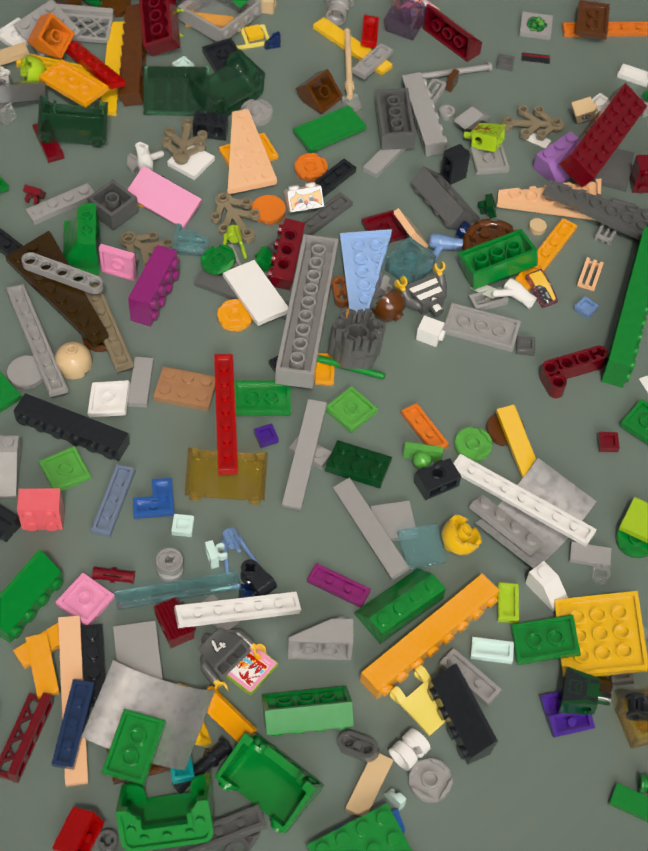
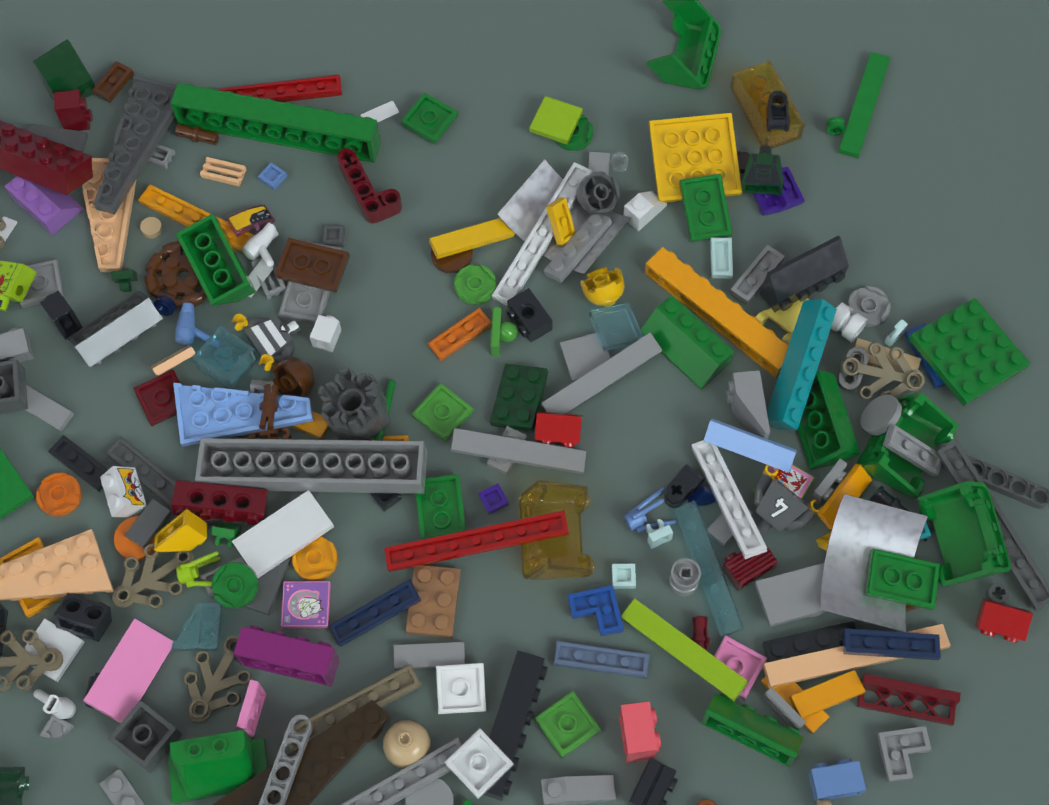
camera: 90 degrees left, 10 degrees up
magenta tile [307,563,371,608] -> none
lime tile [497,582,519,624] -> none
dark red plate [598,432,620,452] -> none
none -> black brick [54,593,112,642]
none -> dark grey tile [124,499,172,549]
none -> yellow slope [154,509,207,552]
none -> reddish brown pin [175,123,219,146]
none -> reddish brown pin [259,384,279,431]
none -> reddish brown plate [275,238,350,293]
none -> tile [281,581,331,629]
none -> dark blue tile [329,579,422,647]
none -> white tile [444,729,514,799]
none -> red brick [535,411,582,447]
none -> yellow plate [546,197,576,245]
none -> dark grey cylinder [577,171,620,214]
none -> lime tile [621,598,748,701]
none -> light blue tile [704,419,797,473]
none -> light grey tile [763,687,806,731]
none -> teal brick [767,299,837,430]
none -> light grey plate [811,459,848,504]
none -> dark tan plant [841,343,925,399]
none -> light grey tile [860,394,902,436]
none -> light grey tile [883,424,942,477]

